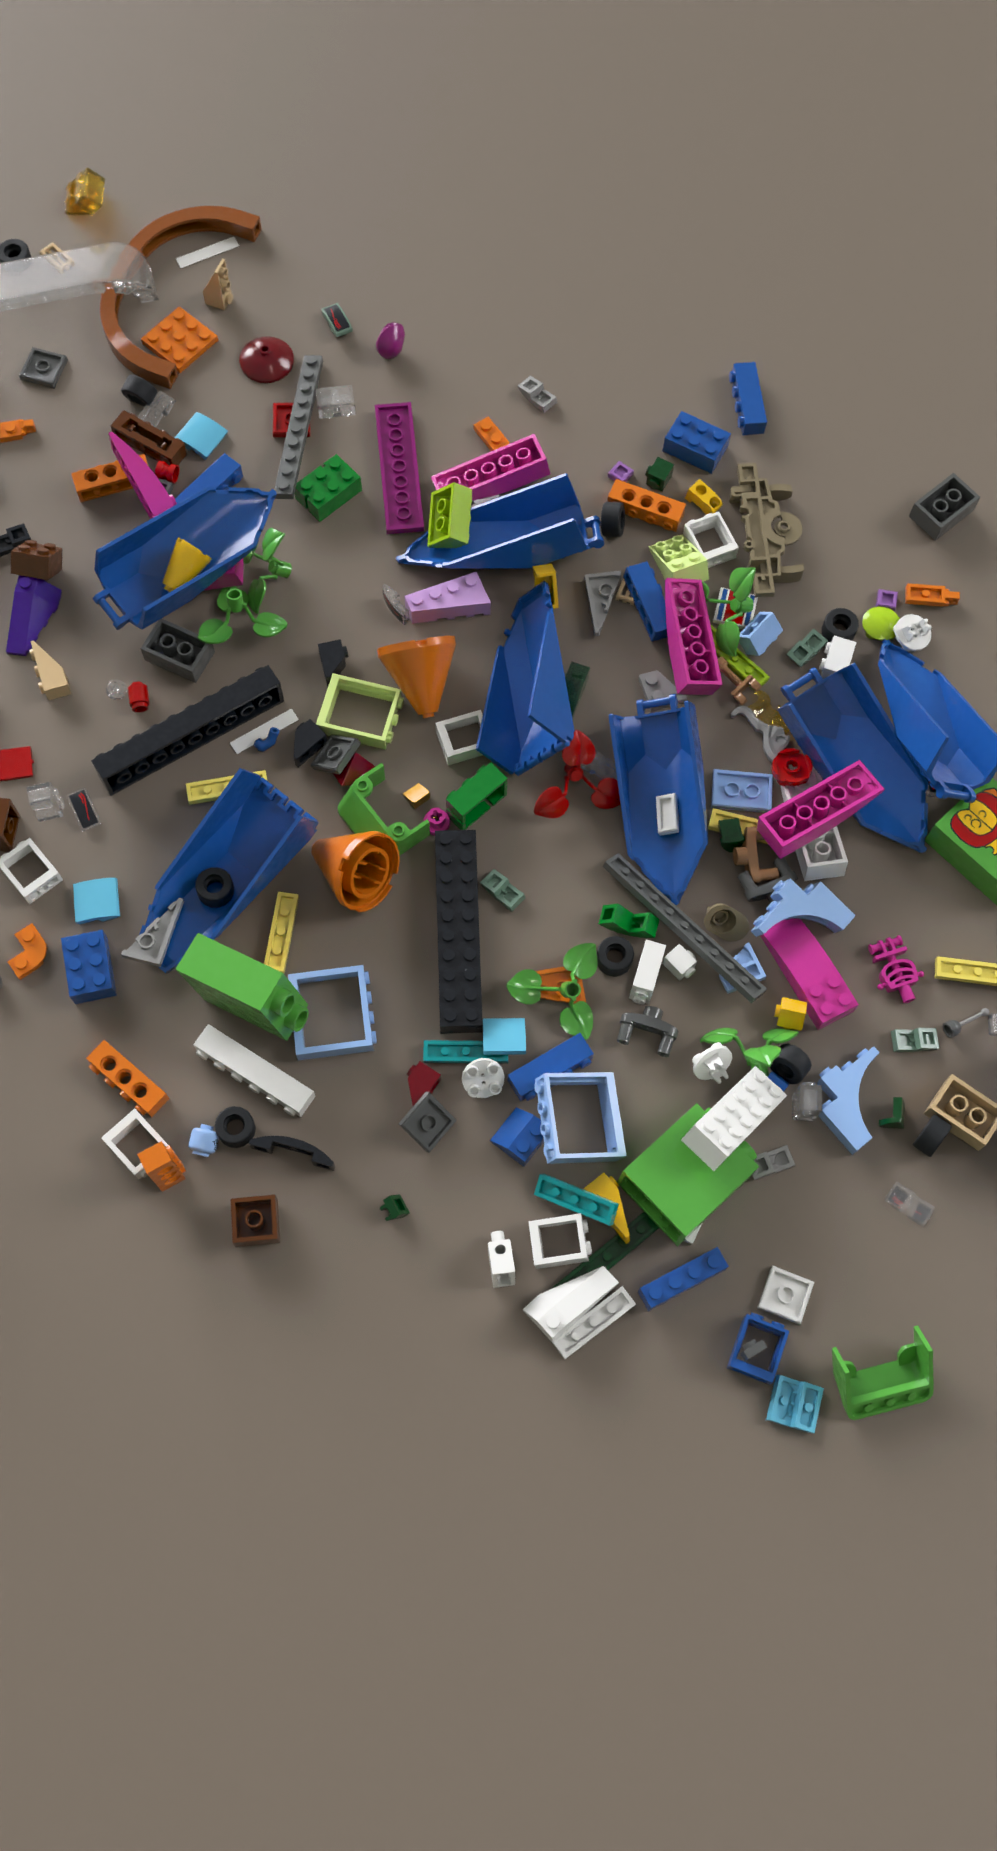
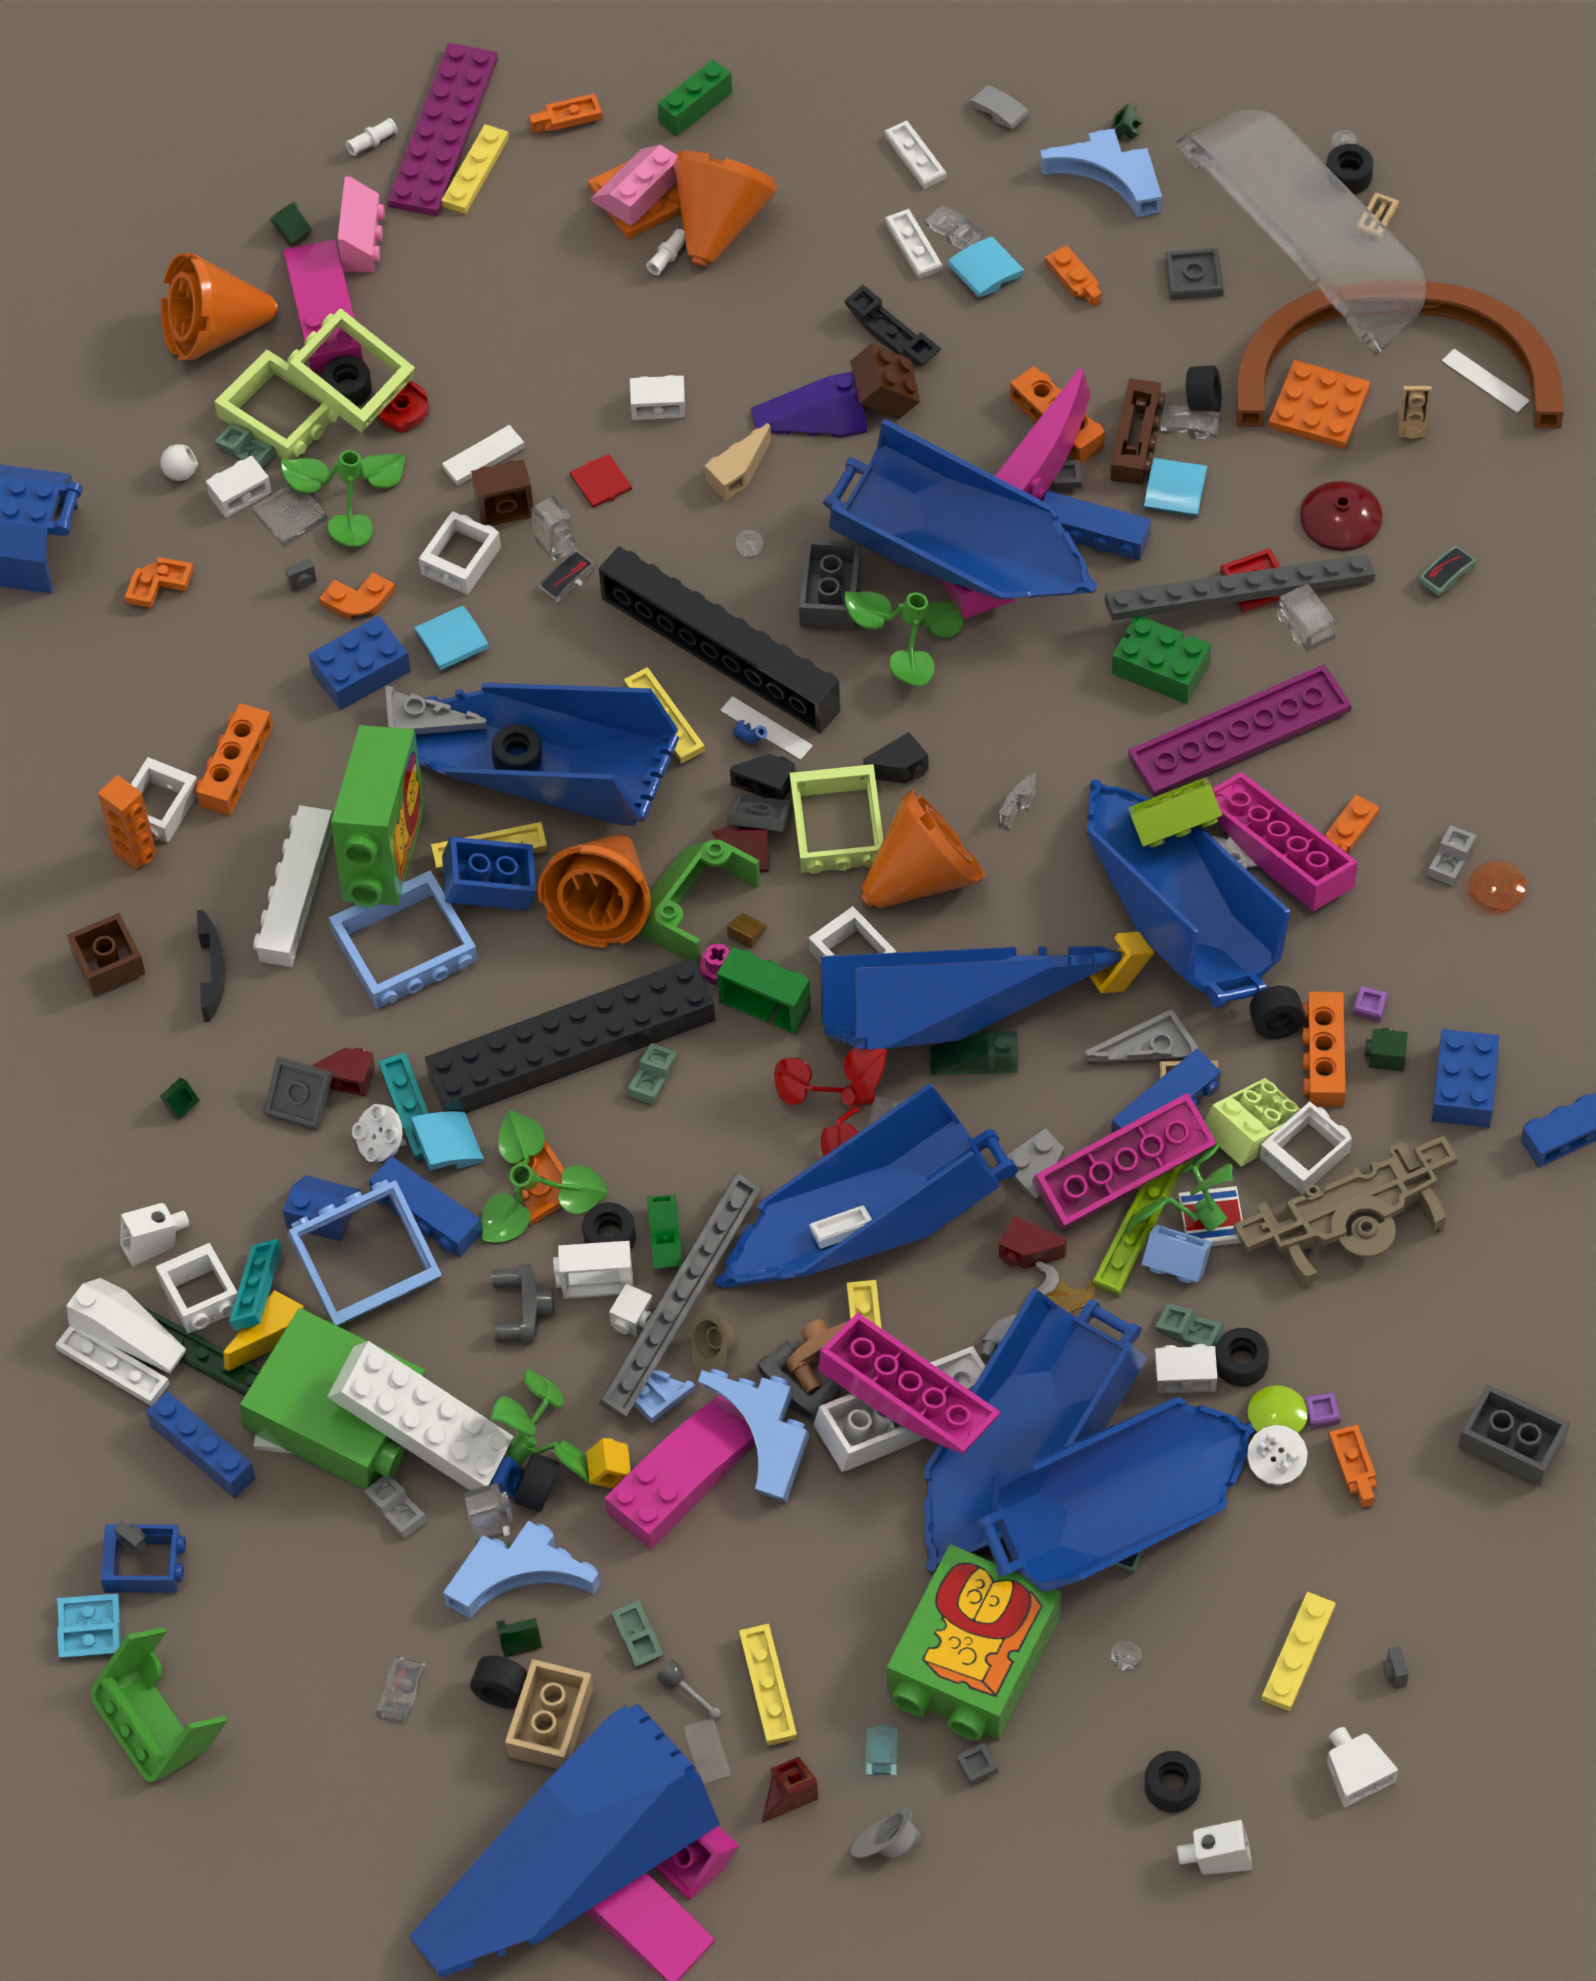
camera: 75 degrees right, 10 degrees down
clear yellow slope [64,167,105,215] -> none
red brick [128,681,150,713] -> none
red wheel [155,460,180,484] -> none
yellow cone [162,537,212,592] -> none
light blue head [189,1124,219,1157] -> none
black tyre [215,1106,256,1148] -> none
bright green plant [244,528,292,614] -> none
magenta hat [376,322,405,359] -> none
lavender wedge [405,572,491,624] -> none
yellow leg [685,479,723,515] -> none
white plate [692,1042,732,1084] -> none
light blue tile [711,769,773,813] -> none
medium nougat bar [718,657,762,706] -> none
dark green tile [718,818,745,852] -> none
white tile [757,1265,814,1325] -> none
red plate [771,748,813,786] -> none
dark pink torso [868,935,924,1004] -> none
none -> blue brick [442,836,536,910]
none -> dark red slope [998,1216,1067,1269]
none -> clear orange dish [1469,860,1527,913]

